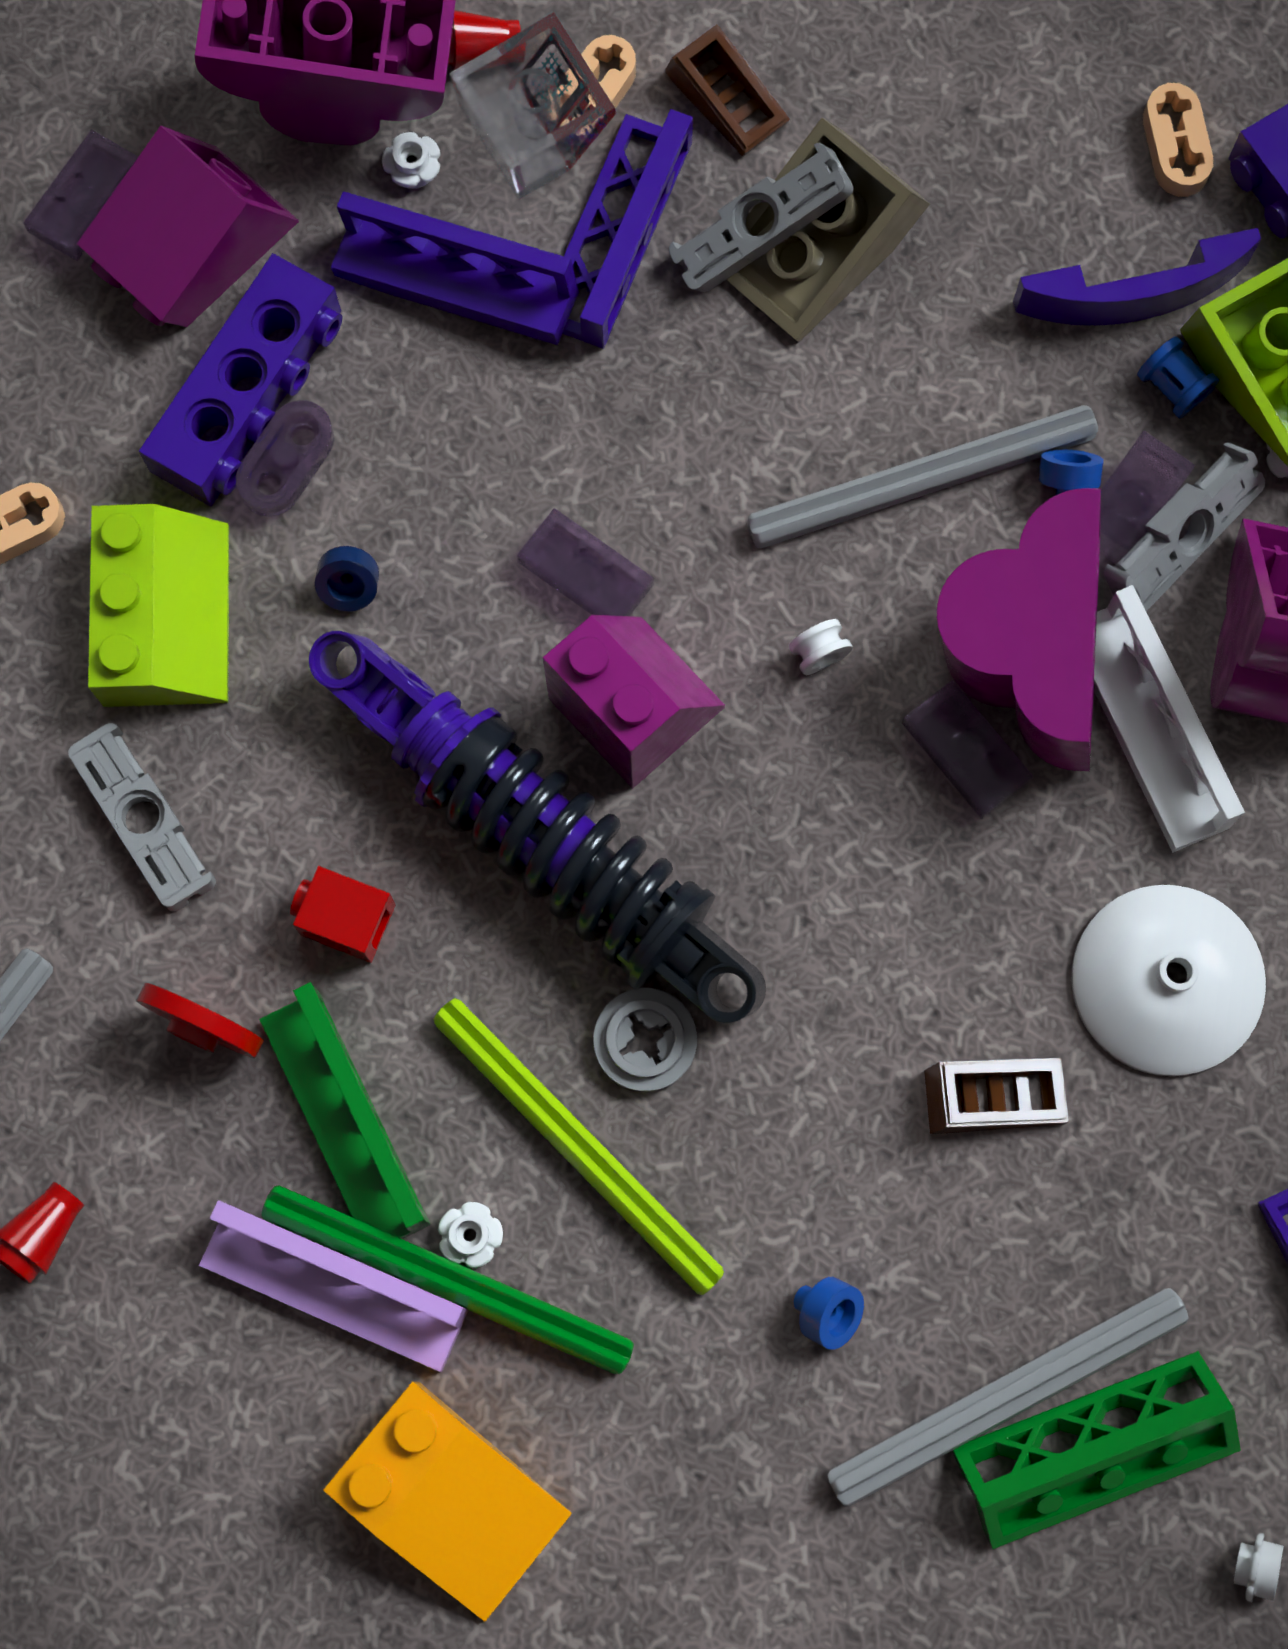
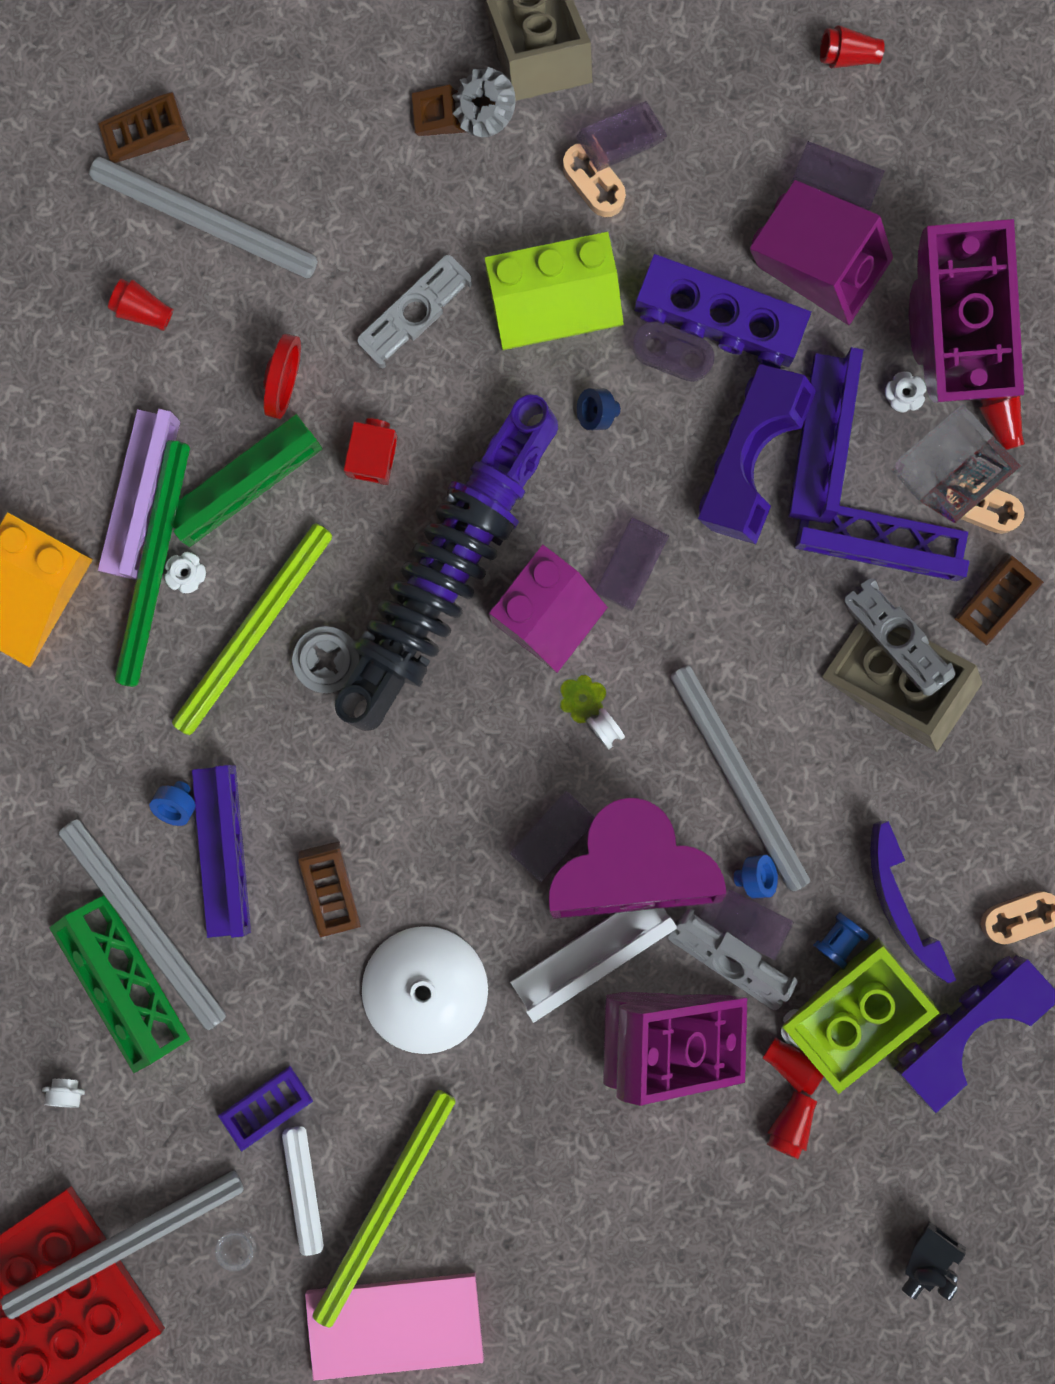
camera: 80 degrees right, 10 degrees up
none -> dark purple fence [192,765,251,938]
none -> clear neon green plant [560,675,606,723]
none -> dark purple arch [698,364,817,544]

